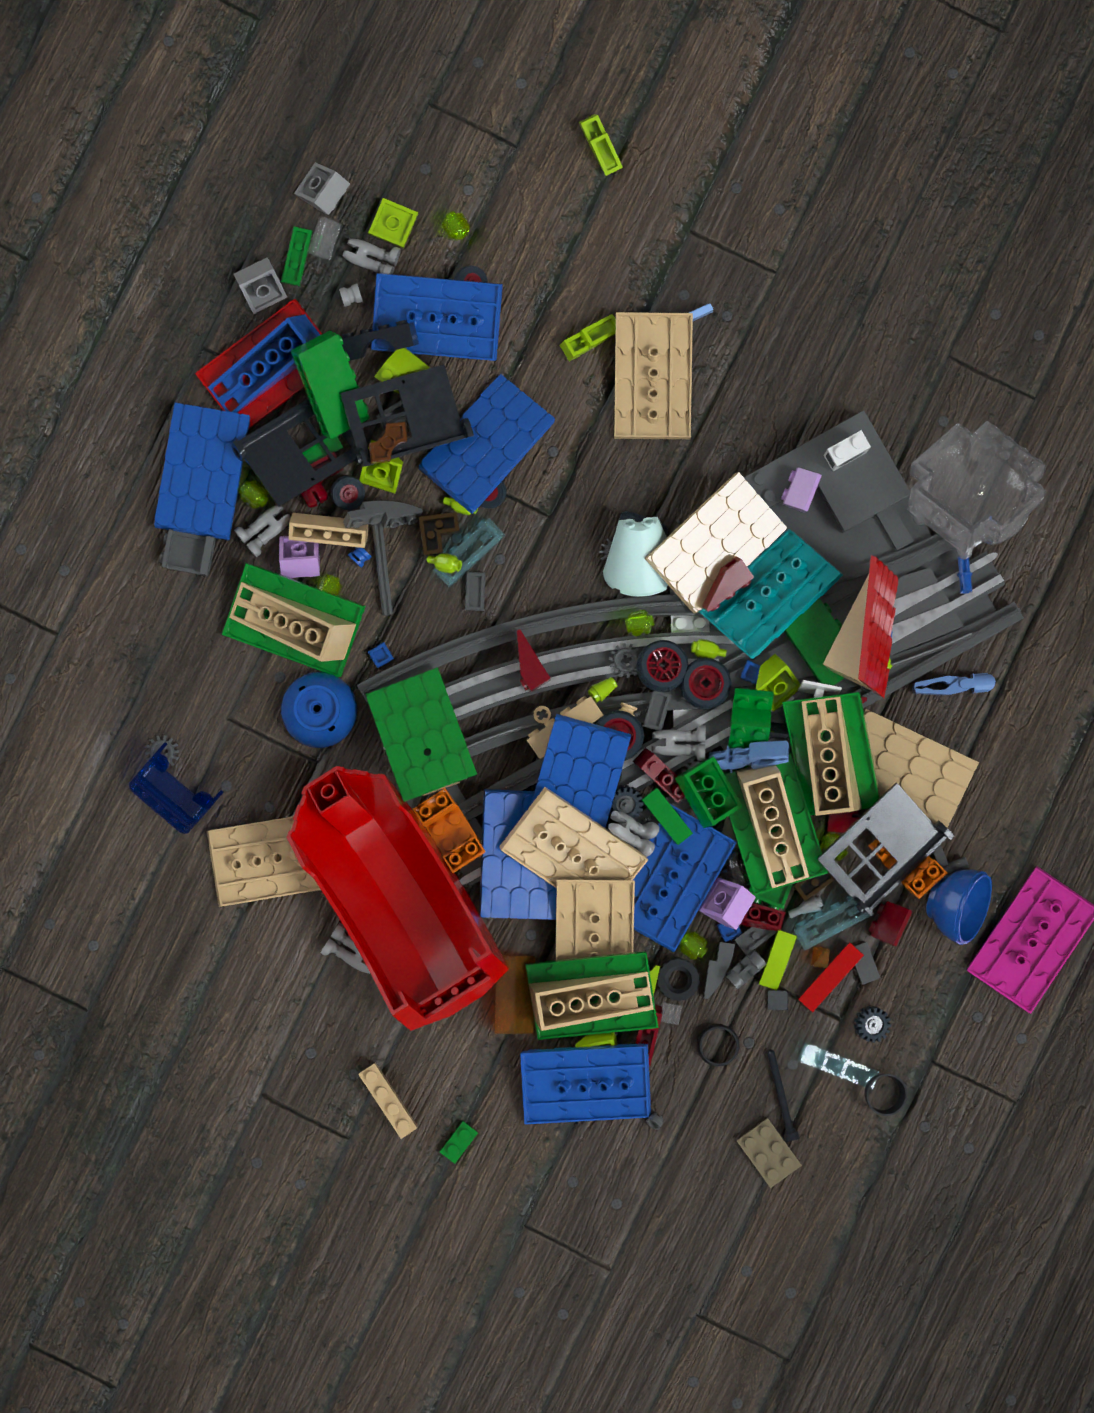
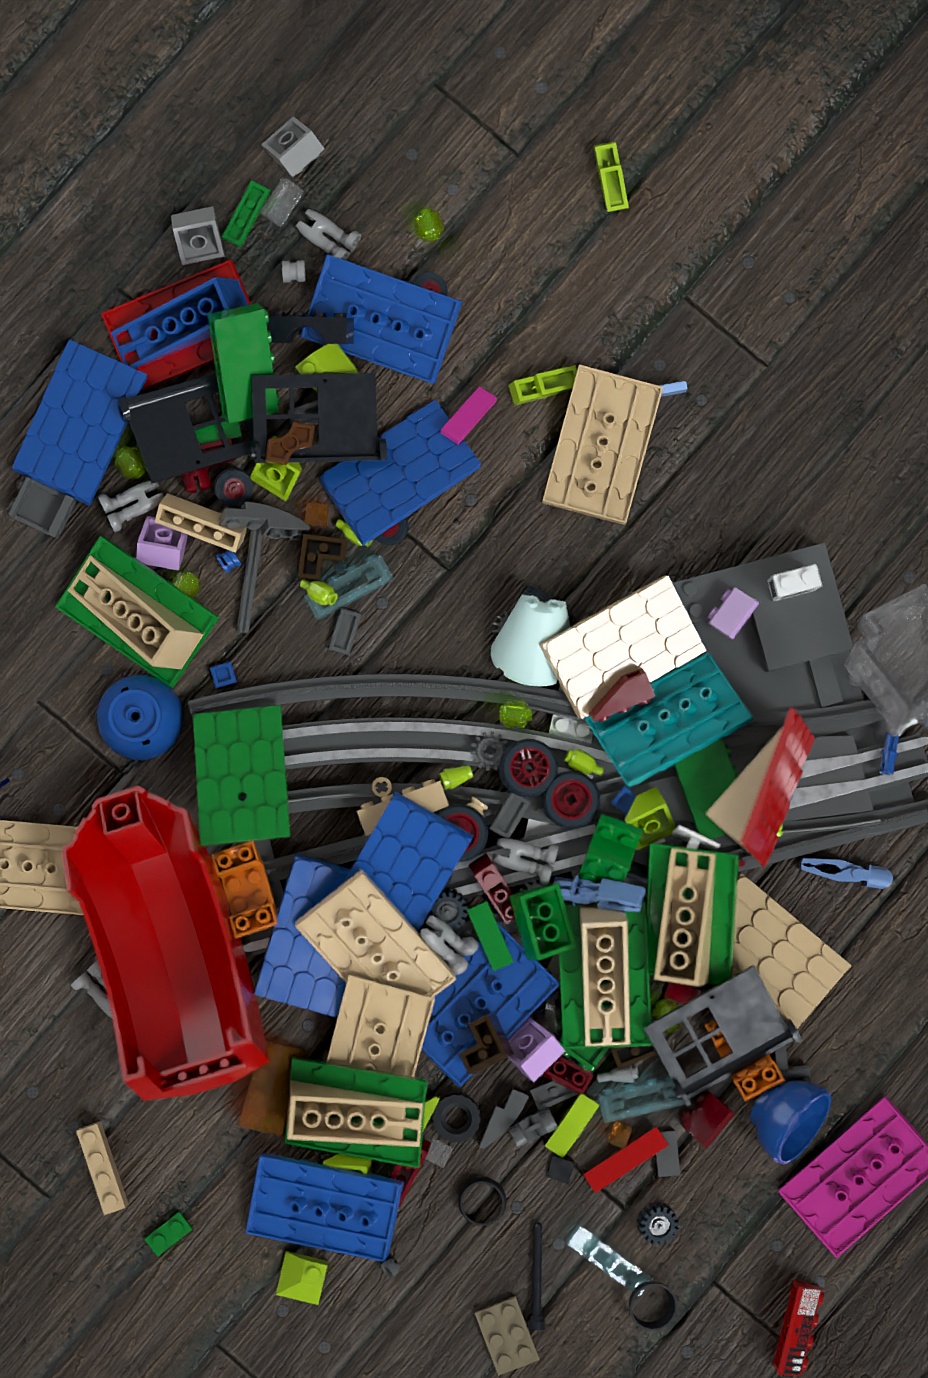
camera: 25 degrees right, 0 degrees up
lime plate [368,198,418,249] -> none
dark red slope [517,629,551,692] -> none
clear neon green head [679,931,708,960] -> none
blue tile [717,923,742,942] -> none
none -> lime slope [276,1251,329,1305]
none -> clear orange slope [305,502,329,528]
none -> dark pink tile [441,386,497,444]
none -> dark brown brick [459,1014,514,1074]
none -> slope [773,1279,824,1376]

